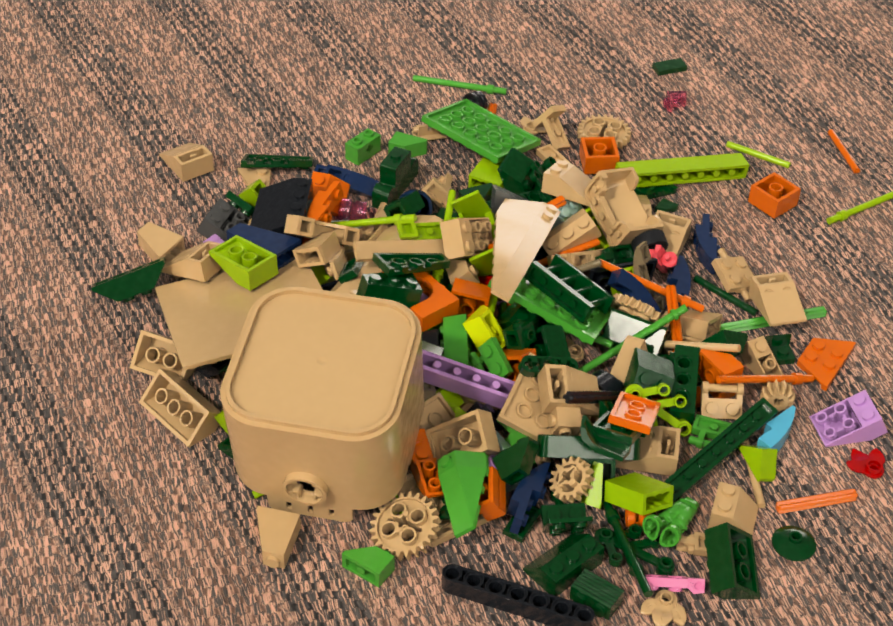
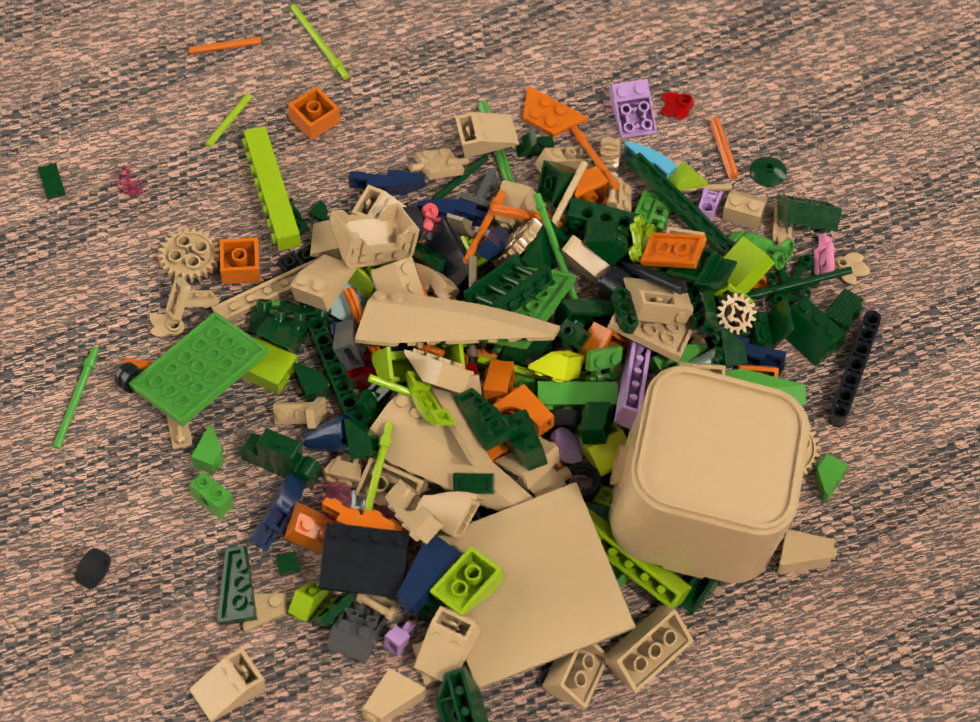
camera: 90 degrees left, 15 degrees up
none -> black tyre [75,548,111,589]
none -> dark grey bracket [459,168,498,219]
none -> lavender piece [699,187,723,221]

